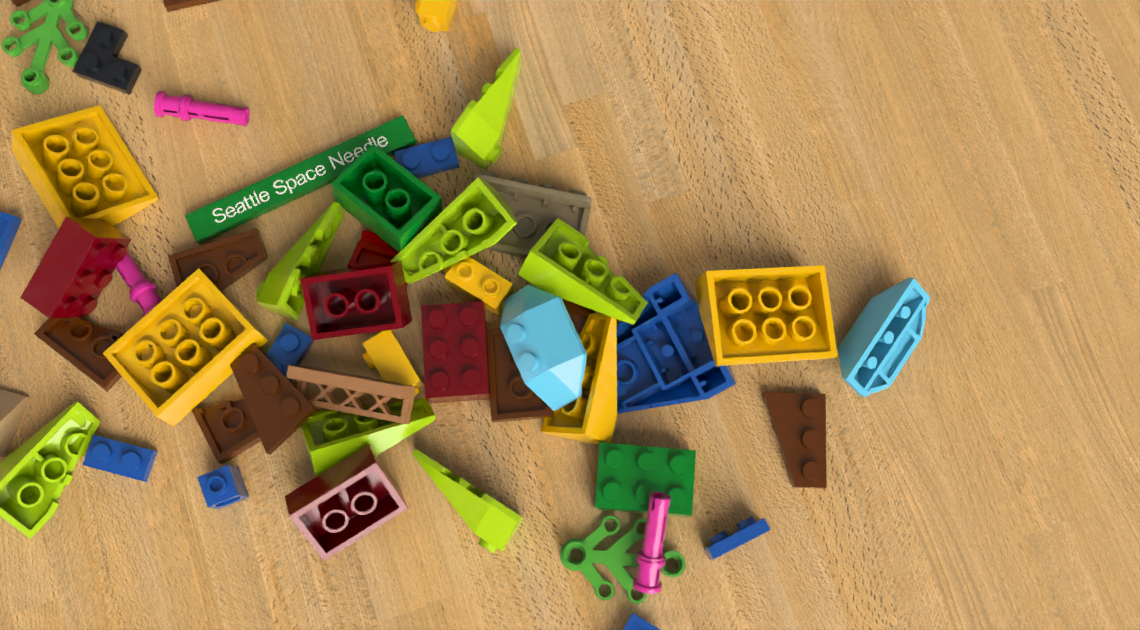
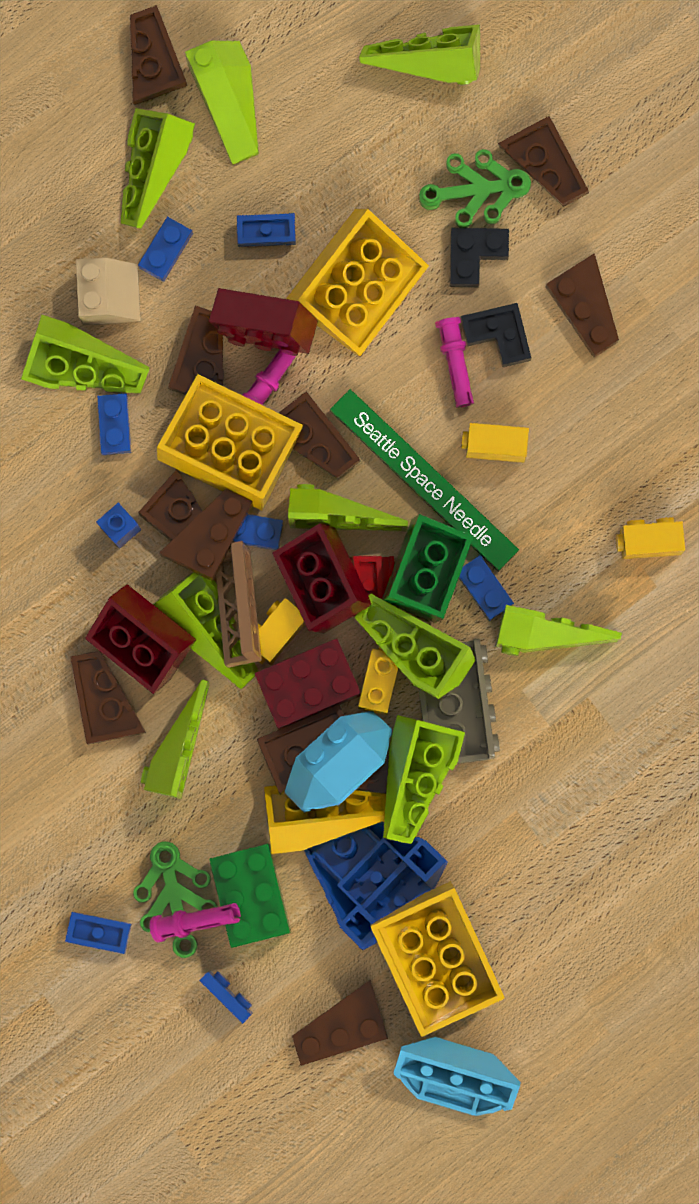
camera: 75 degrees right, 5 degrees up
none -> reddish brown wing [70,651,146,745]
none -> black plate [461,303,532,367]
none -> yellow brick [461,423,529,463]

